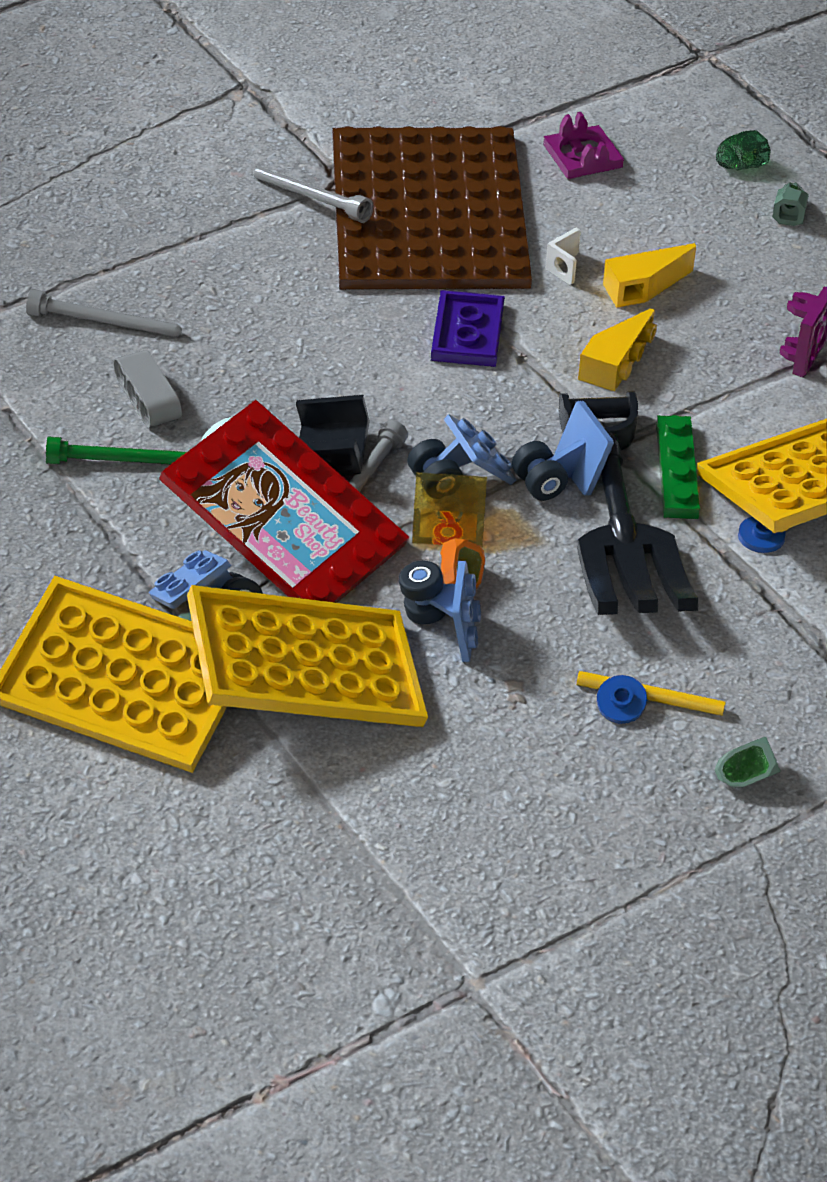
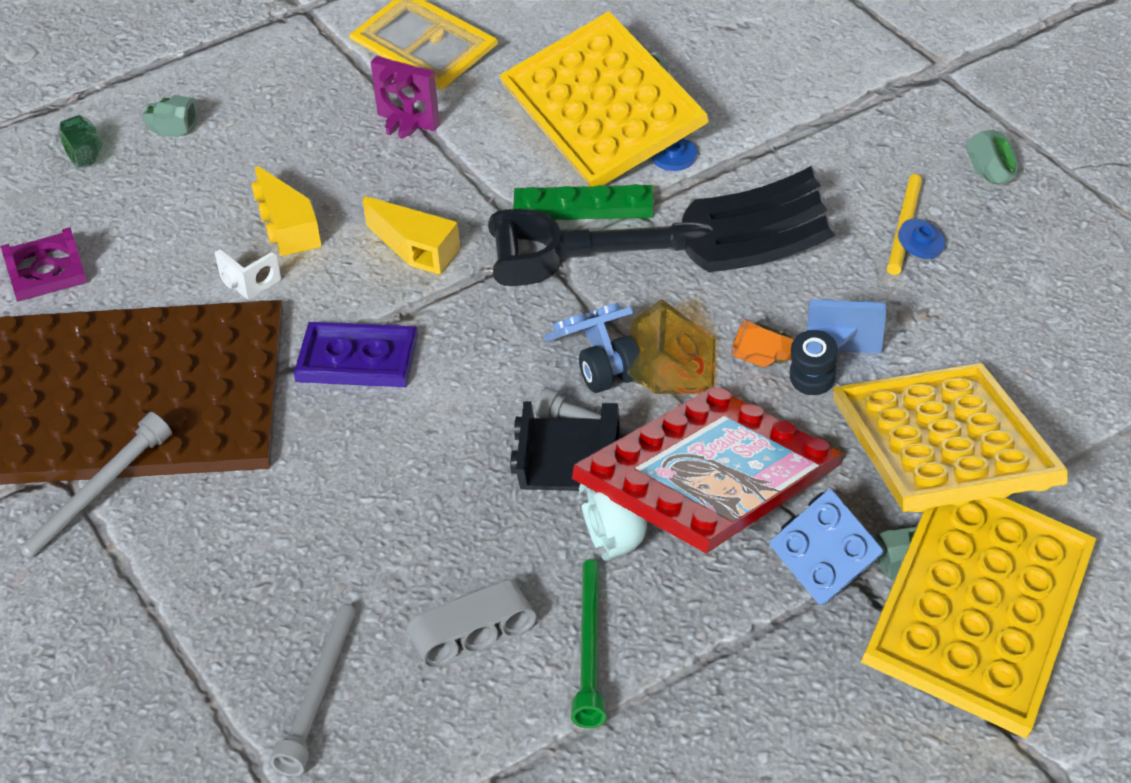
camera: 85 degrees left, 0 degrees up
medium blue plate [512,401,614,501] -> none

